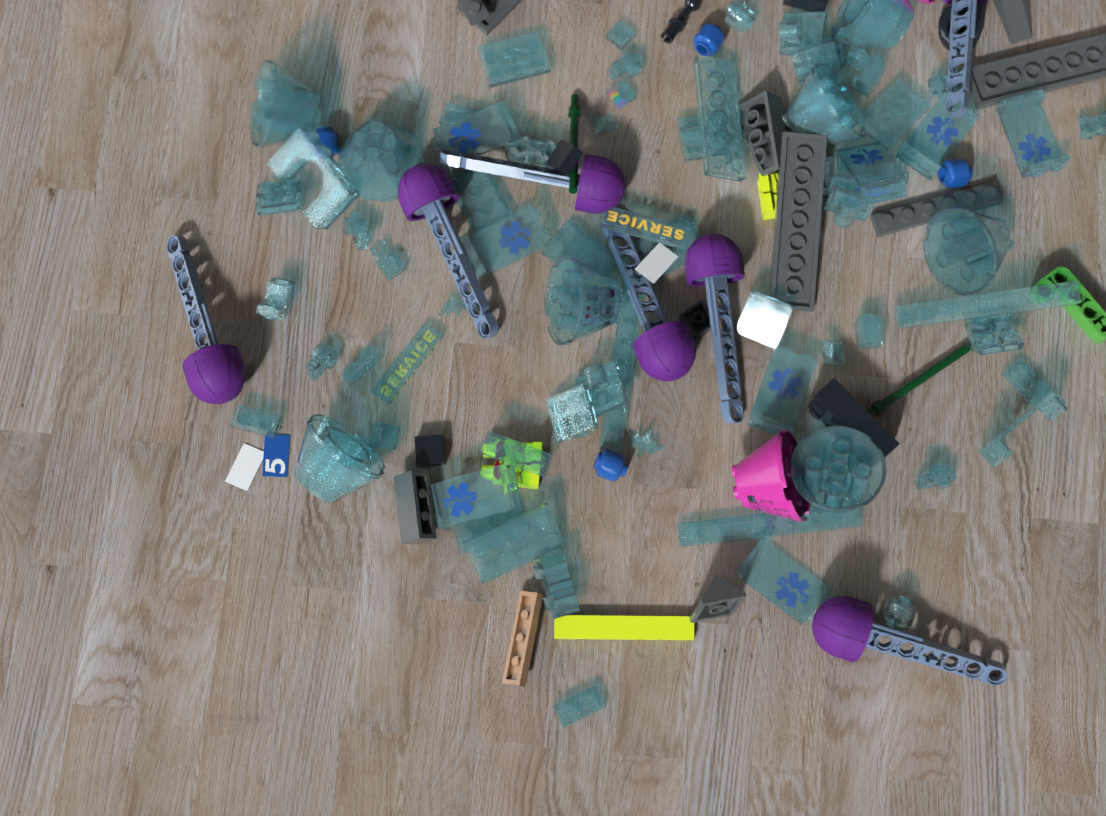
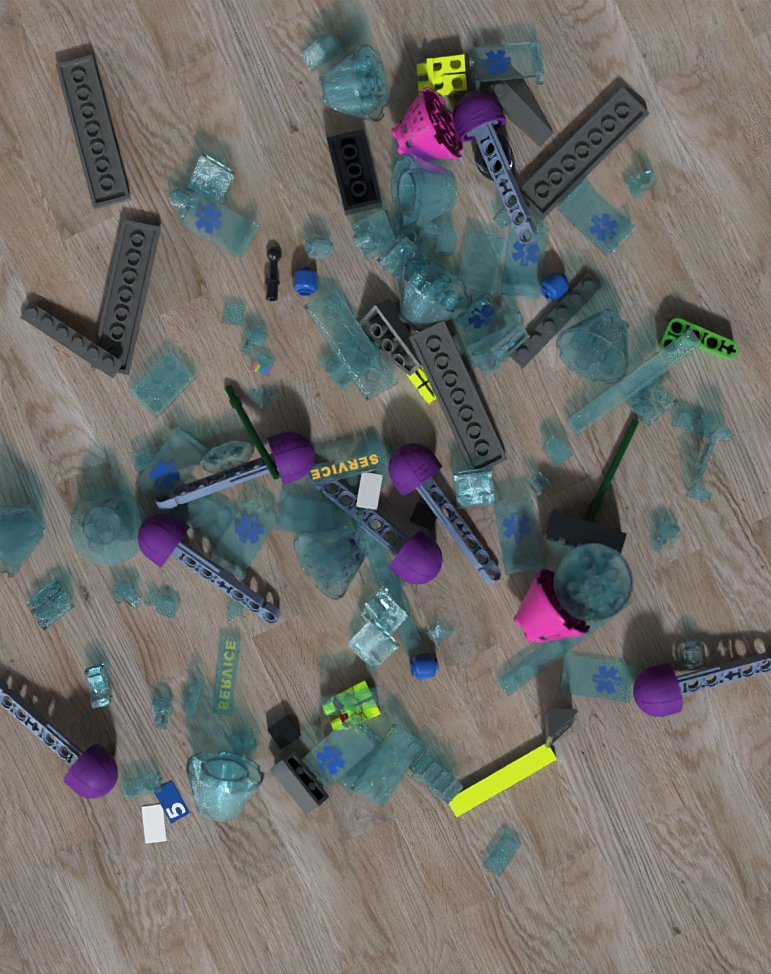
camera: 30 degrees left, 10 degrees up
clear light blue arch [267,127,361,229] -> none
blue head [311,127,340,160] -> none
medium nougat plate [502,591,543,687] -> none
black piece [546,140,583,176] -> none

